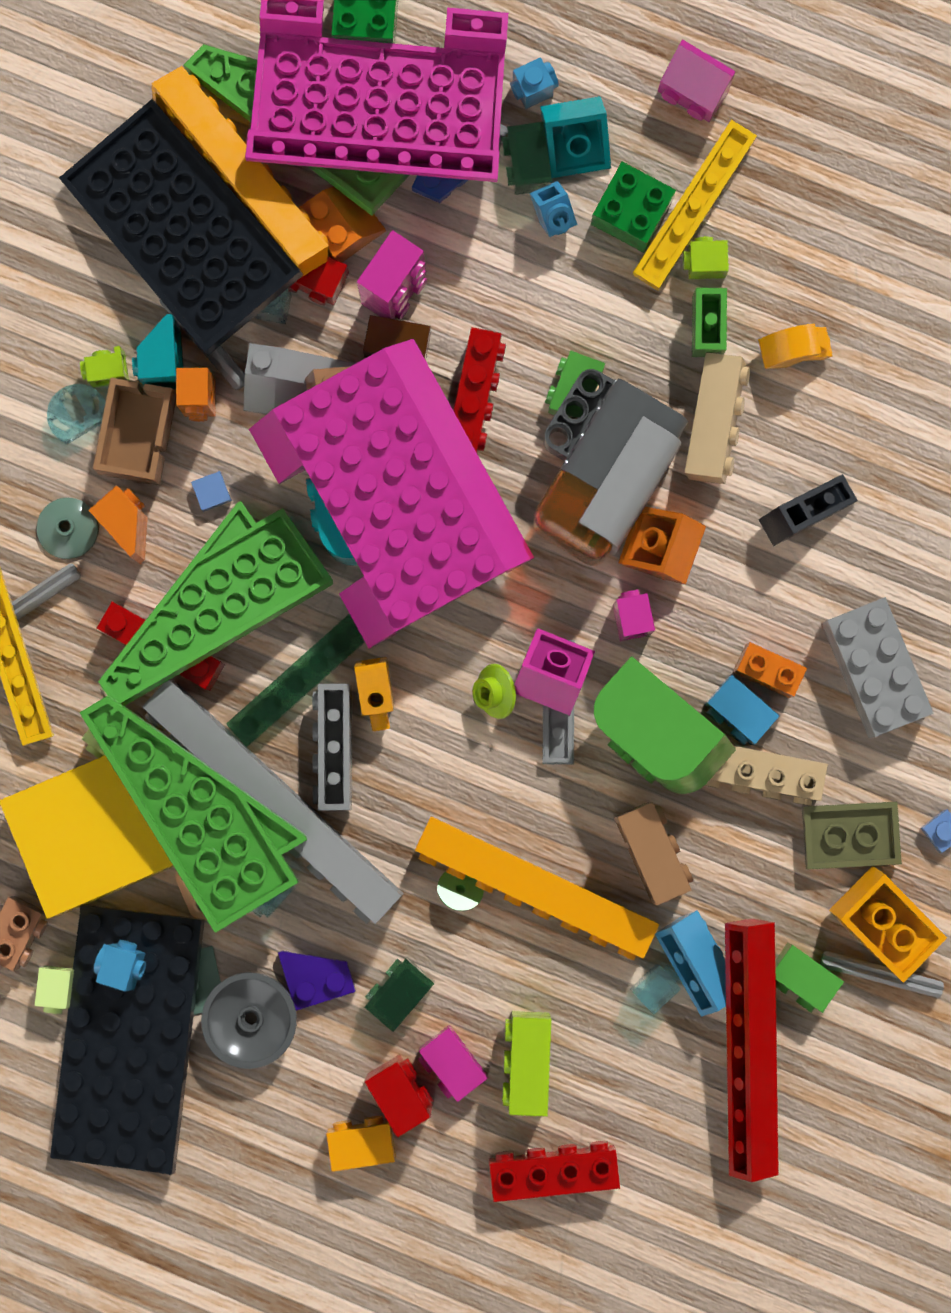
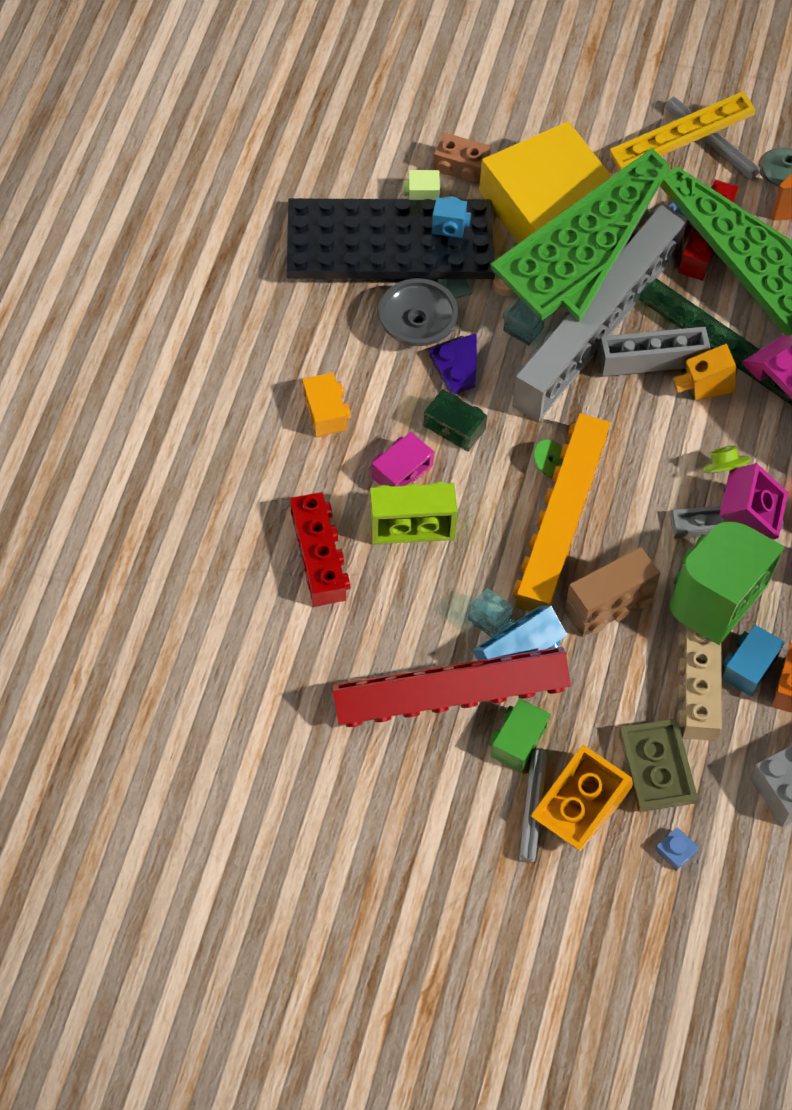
camera: 80 degrees right, 25 degrees down
red brick [364,1054,434,1138] -> none

